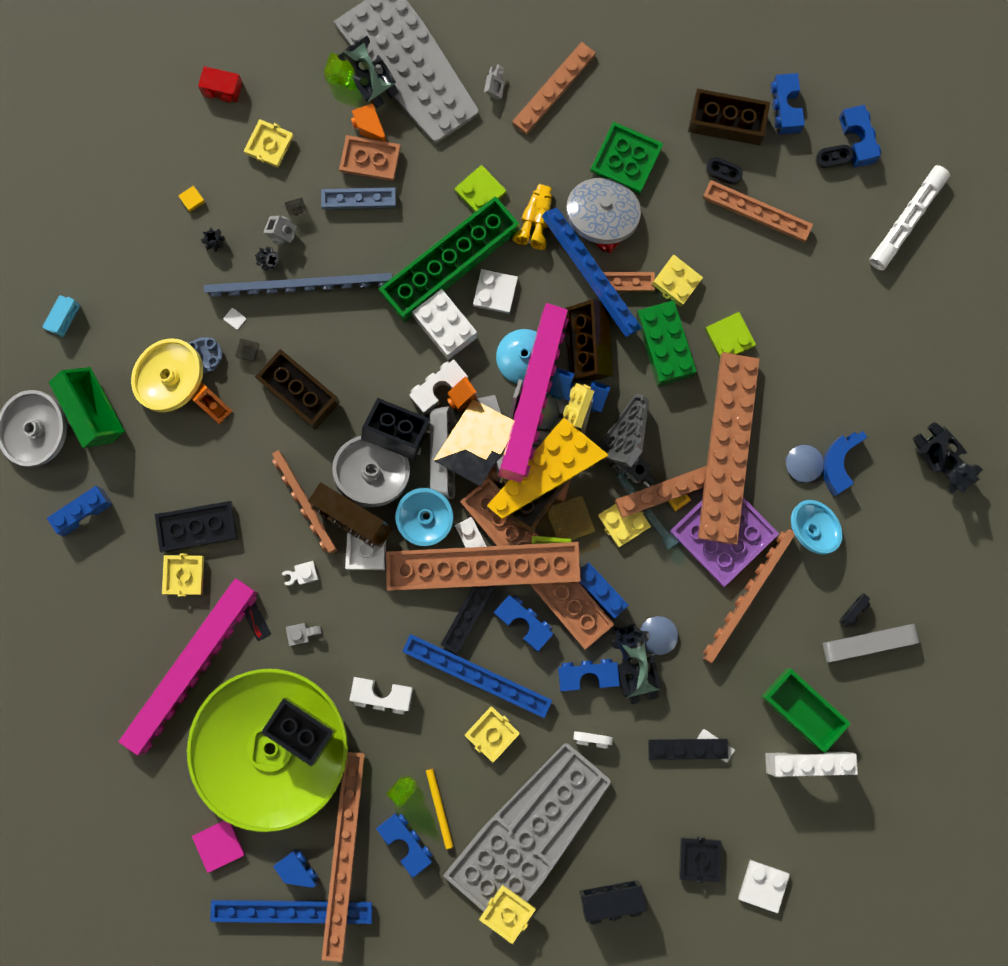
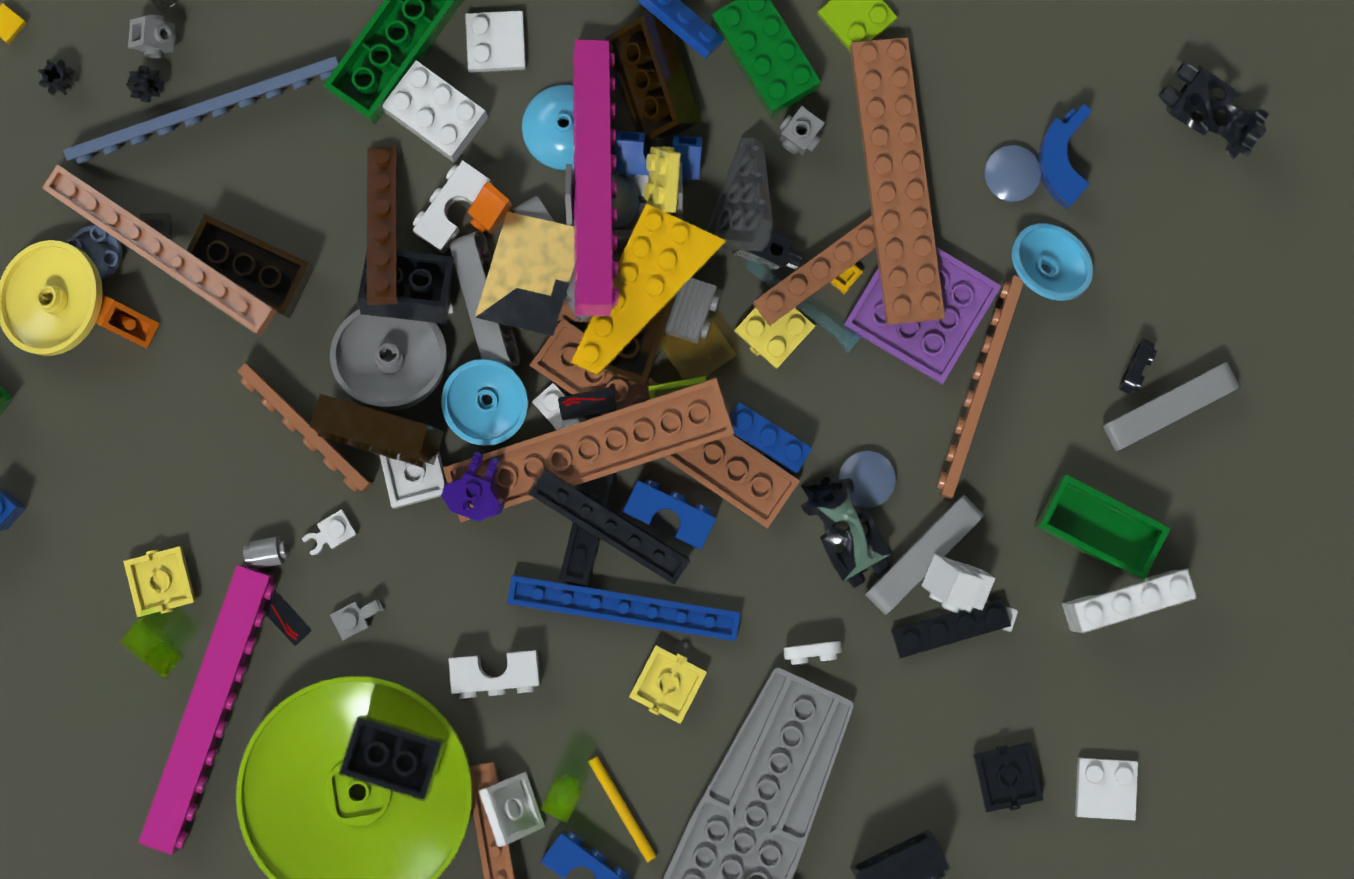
camera: 15 degrees left, 5 degrees up
black plate [154,501,238,553] -> none
white sticker [223,308,246,329] -> none
blue arch [558,659,620,691] -> none
none -> nougat plate [42,164,277,336]
none -> clear neon green slope [120,619,184,679]
none -> light grey brick [243,536,289,570]
none -> reddish brown plate [367,146,398,305]
none -> dark purple hinge [441,451,505,521]
none -> white plate [479,772,545,847]
none -> black plate [528,468,690,585]
none -> black sticker [558,388,616,420]
none -> light grey brick [665,278,721,344]
none -> light grey brick [779,106,825,156]
none -> light grey beam [864,494,984,615]
none -> white brick [922,554,995,613]

